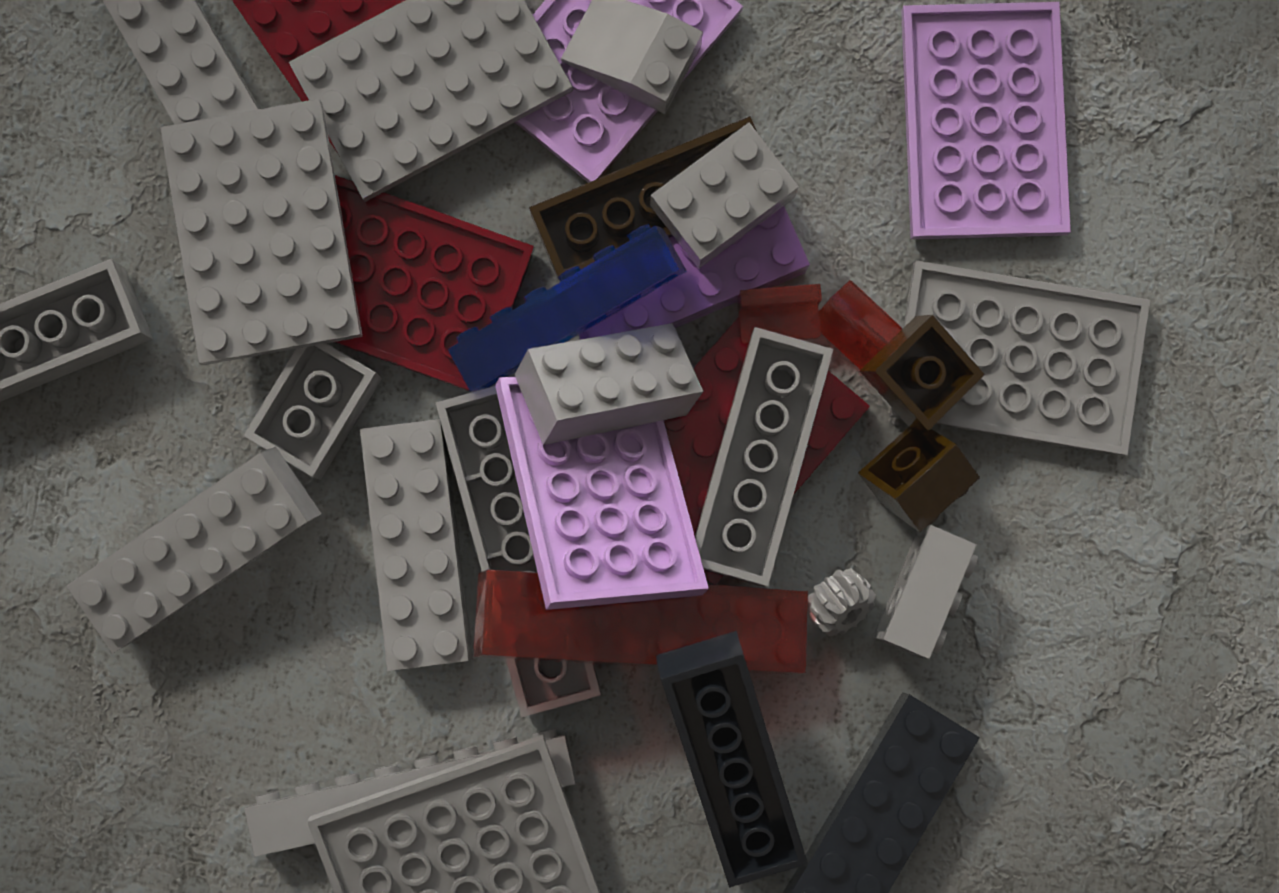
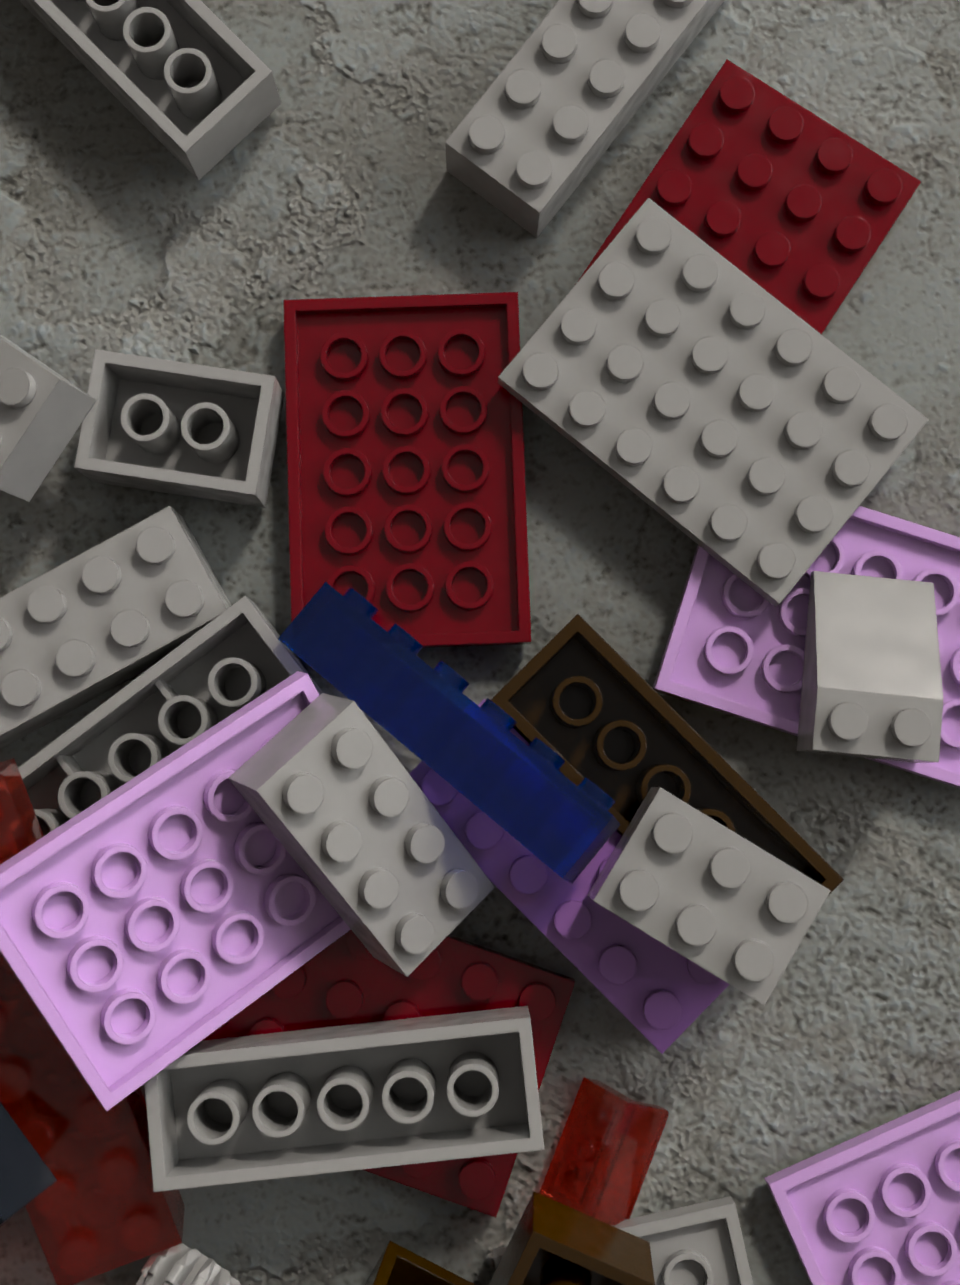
camera: 70 degrees right, 0 degrees up
light grey plate [160,99,363,365] -> none
clear red panel [737,284,822,345] -> none

